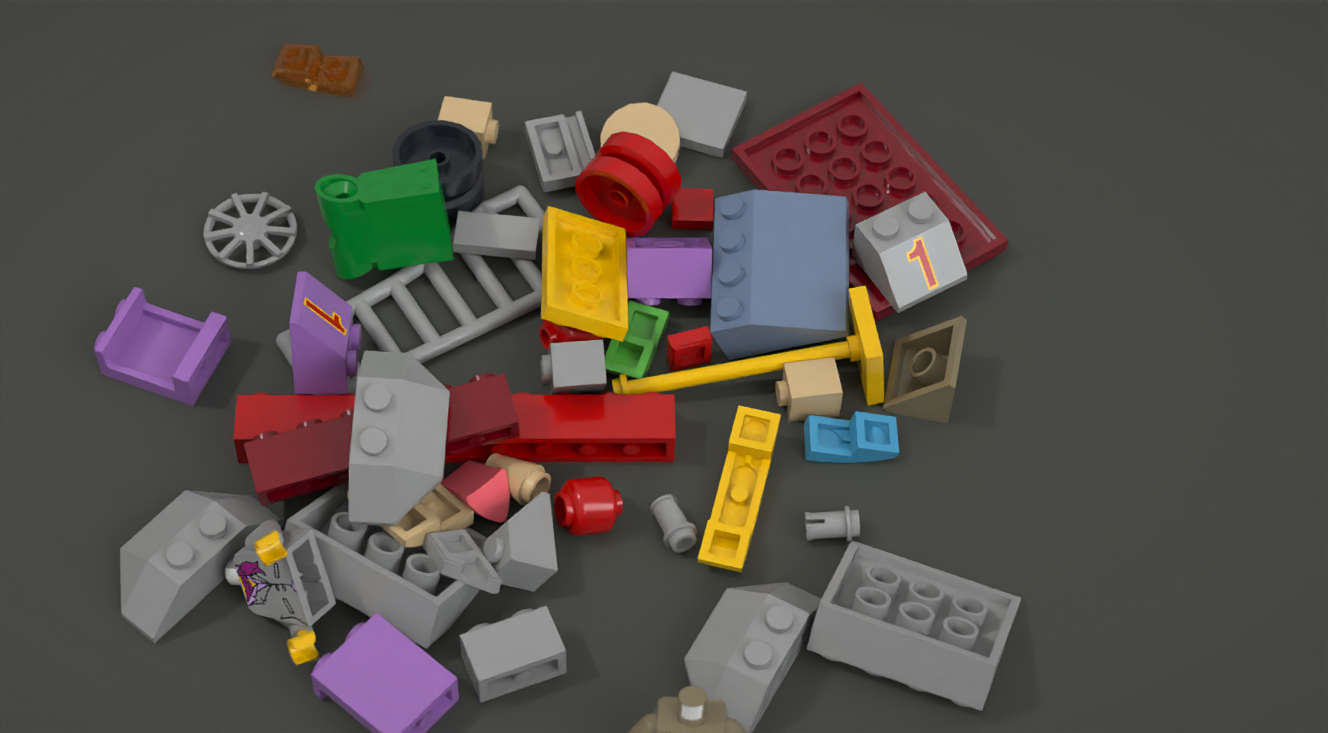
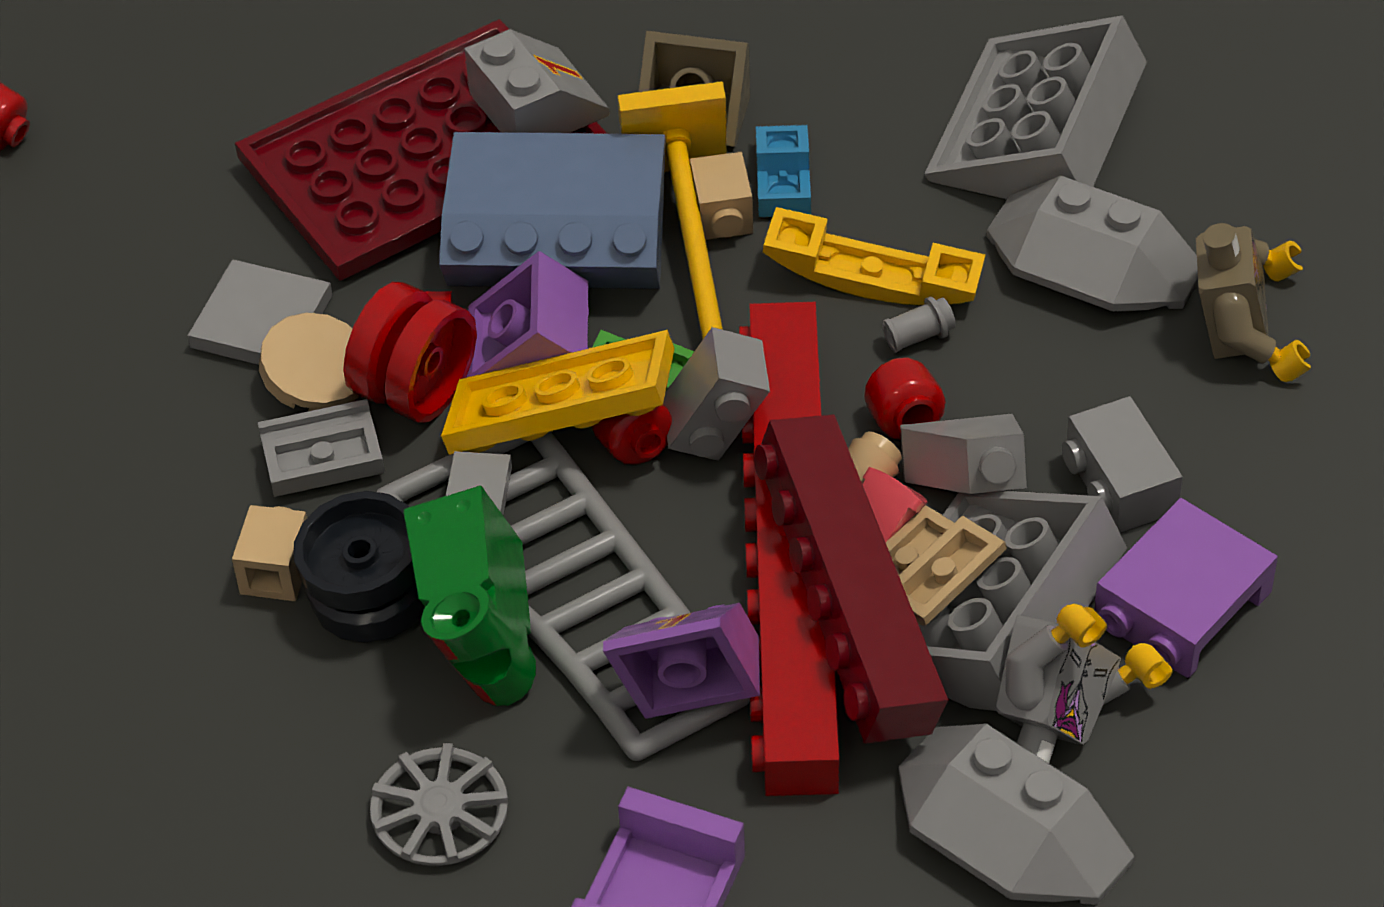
camera: 85 degrees left, 5 degrees down
clear orange slope [271,44,364,96] -> none
light grey wedge [349,351,450,526] -> none
light grey tile [422,529,502,594] -> none
red tile [666,326,713,372] -> none
light grey pin [805,506,860,541] -> none

